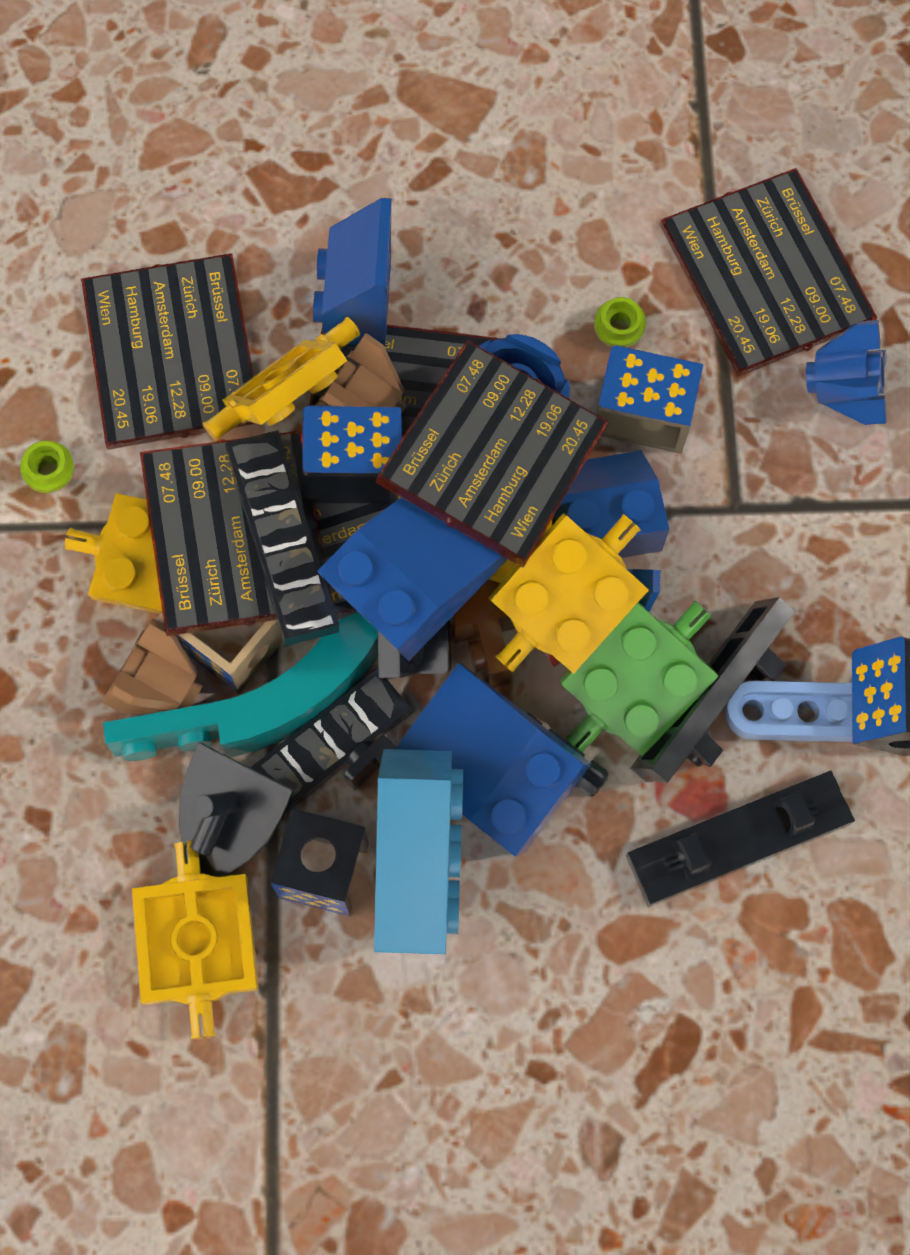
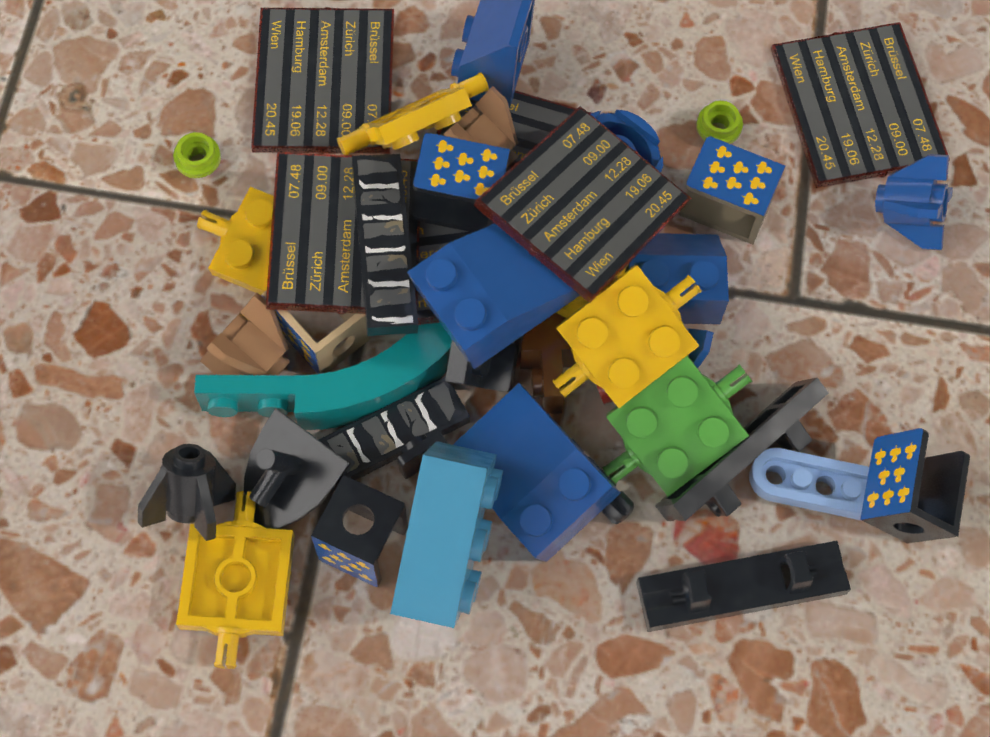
camera: 10 degrees right, 5 degrees down
none -> black brick [138,444,236,541]

